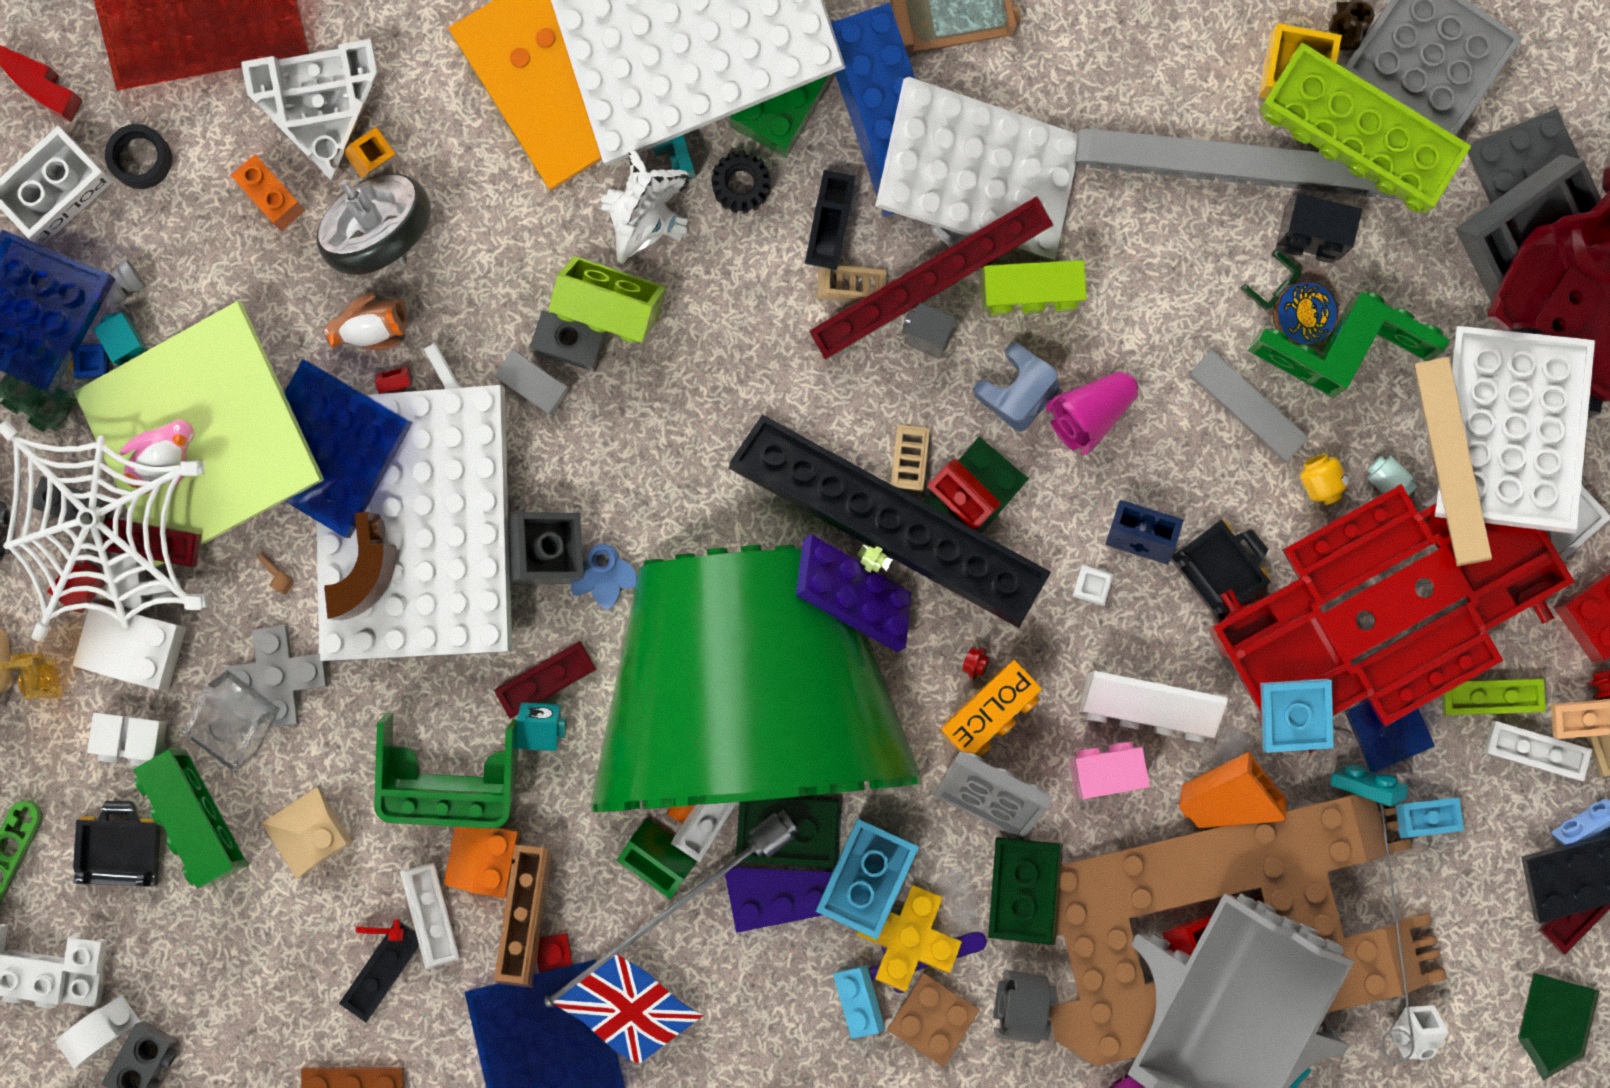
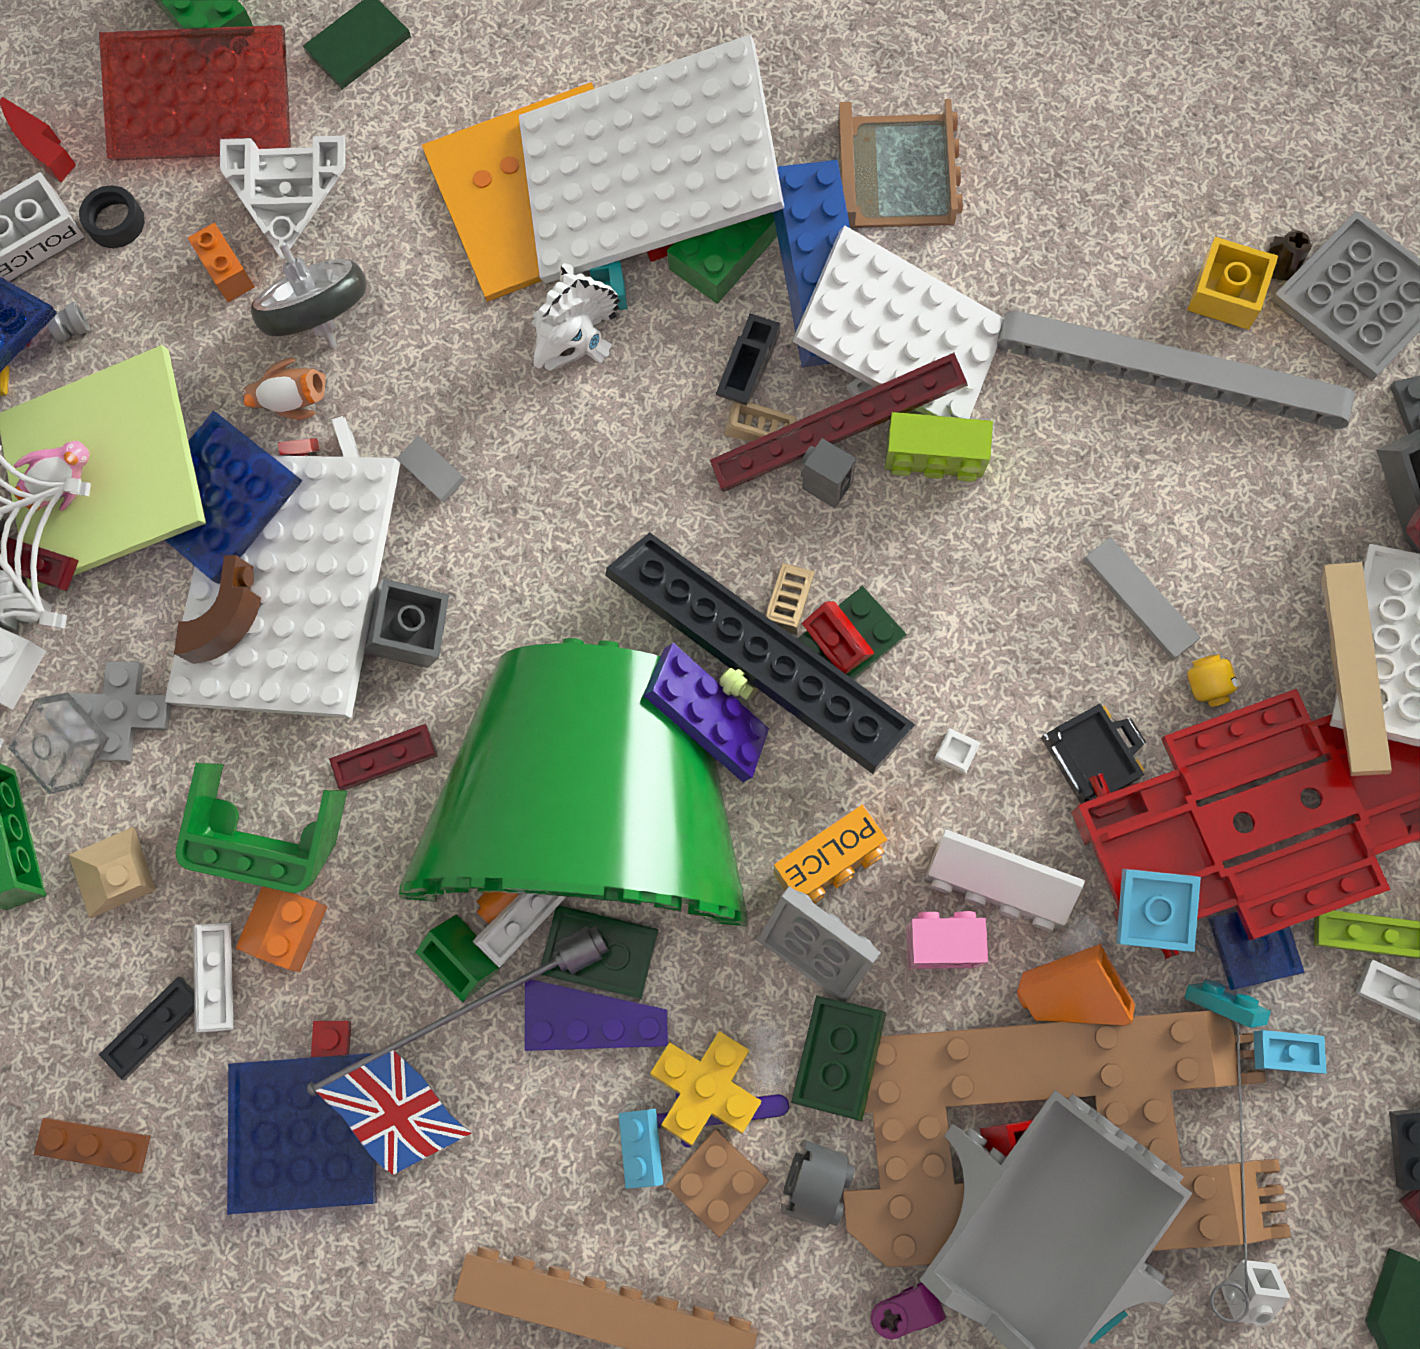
camera: 15 degrees right, 10 degrees down
blue tile [73,344,109,379] -> none
teal brick [93,312,148,366] -> none
medium nougat hand [257,552,293,595] -> none
light orange brick [344,127,395,179] -> none
red piece [355,919,404,941] -> none
medium nougat brick [494,845,553,988] -> none
teal brick [516,703,567,751] -> none
dark grey brick [530,310,607,372] -> none
lime brick [548,256,667,343] -> none
medium blue plate [571,544,636,610] -> none
black tyre [711,151,770,214] -> none
medium azure slope [816,818,919,940] -> none
red plate [962,647,990,680] -> none
sand blue piece [972,342,1059,432] -> none
dark pink cone [1046,371,1138,456] -> none
dark blue brick [1105,500,1184,565] -> none
dark green piece [1241,250,1301,310] -> none
green bracket [1247,292,1450,398] -> none
lime bracket [1258,42,1472,213] -> none
tile [1273,281,1338,346] -> none
black brick [1276,193,1362,263] -> none
light aqua brick [1367,455,1417,496] -> none

